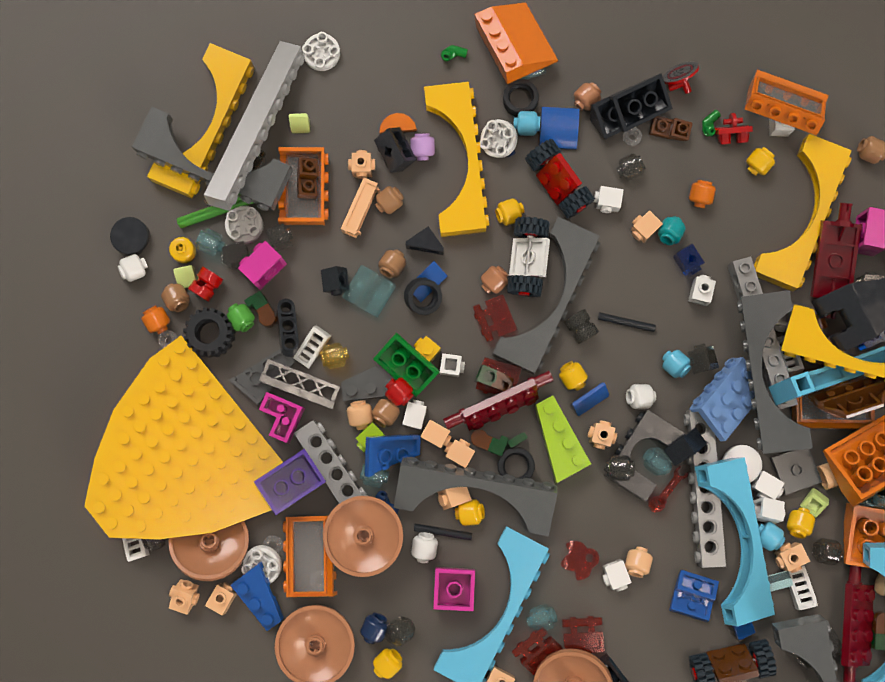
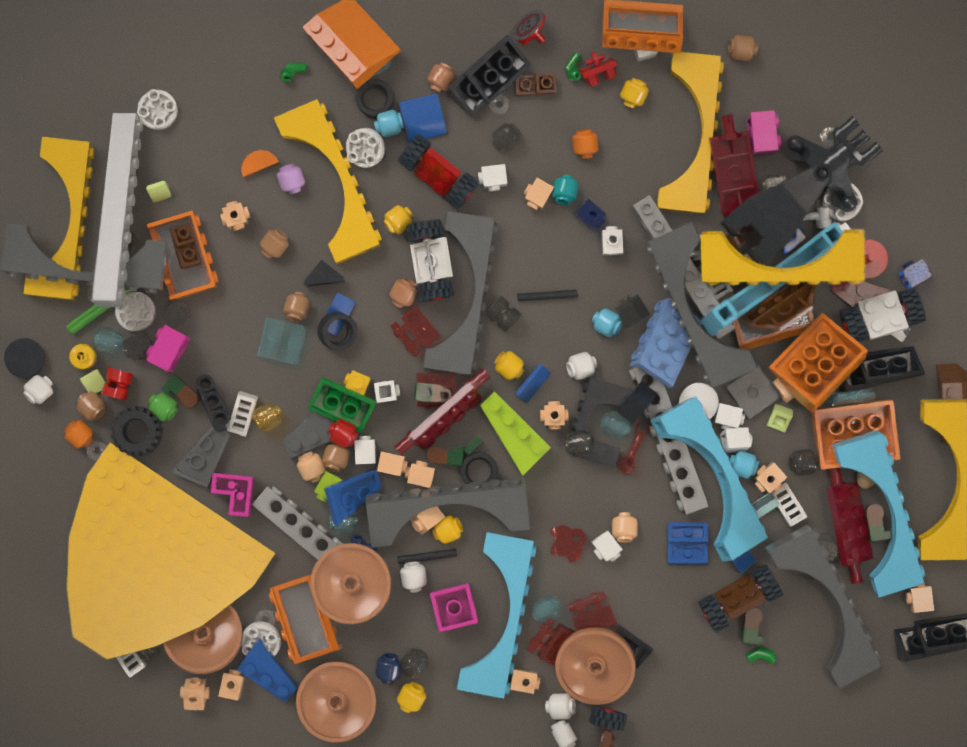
camera: 20 degrees left, 5 degrees up
brick [254,448,326,516] -> none
fence [259,359,340,409] -> none
black brick [321,266,350,296] -> none
light nougat container [341,178,380,238] -> none
black brick [374,127,417,173] -> none
yellow head [786,508,815,539] -> none

